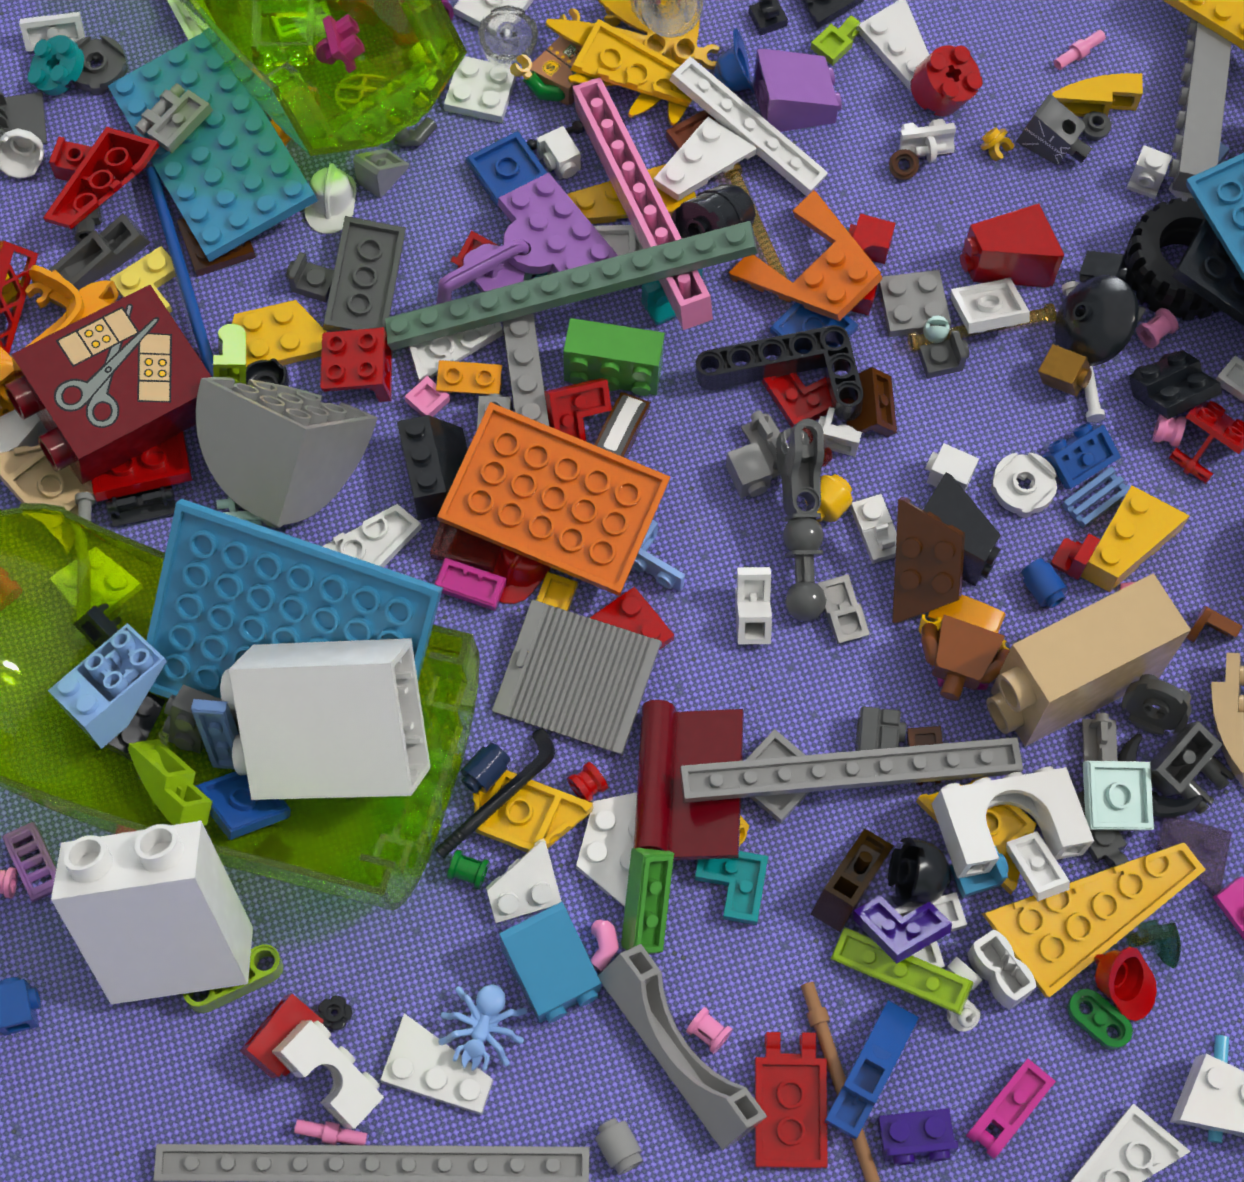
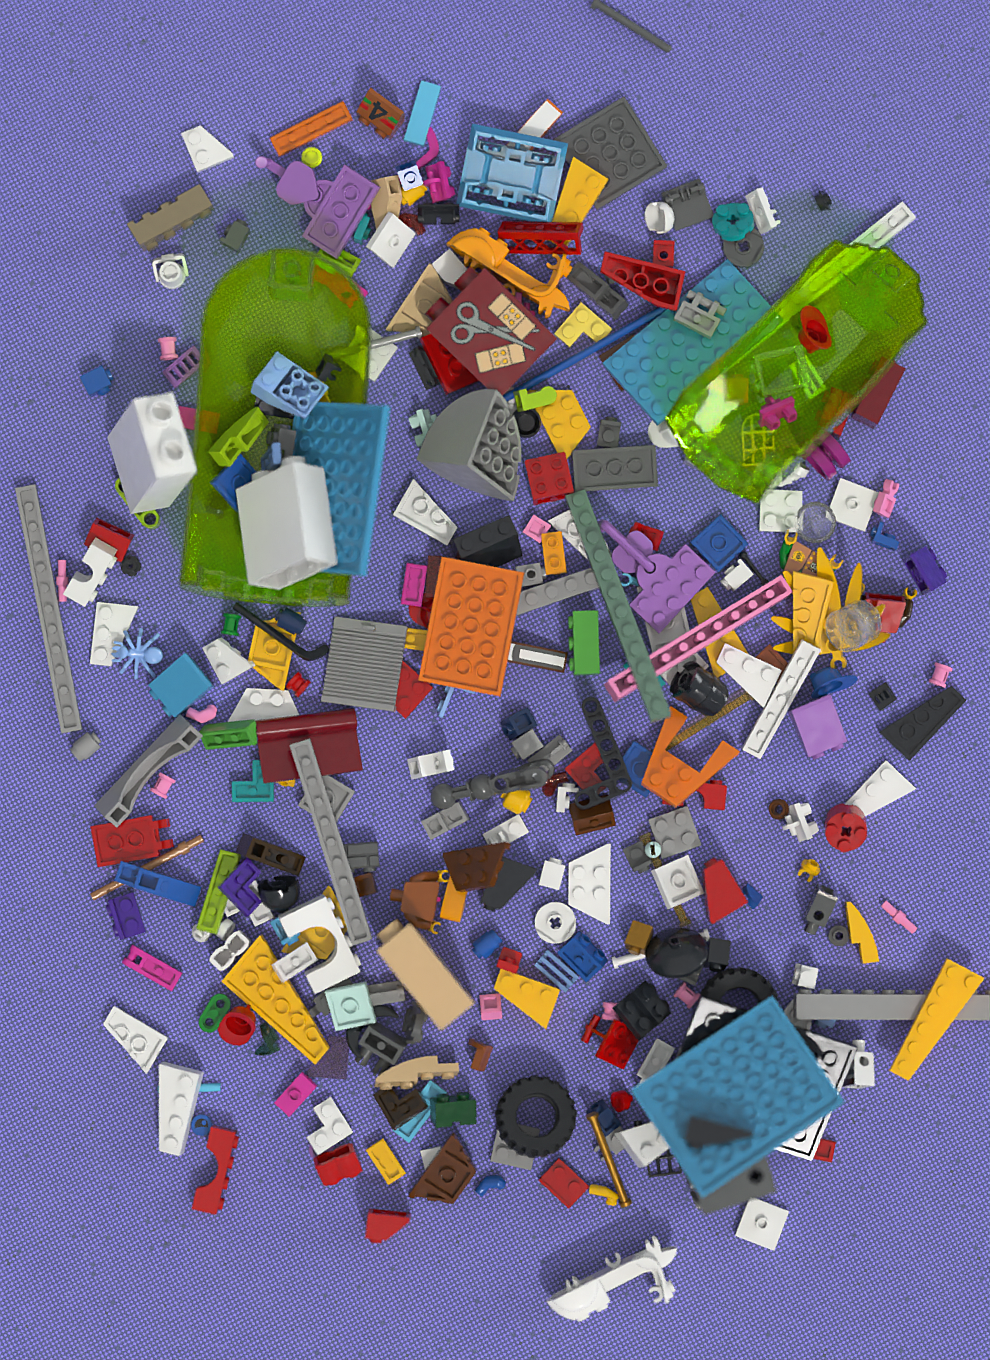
camera: 75 degrees right, 20 degrees up
red plate [544,378,612,442] -> none
lime plate [811,15,861,66] -> none
none -> dark blue bracket [500,707,537,740]
none -> white wing [568,844,611,924]

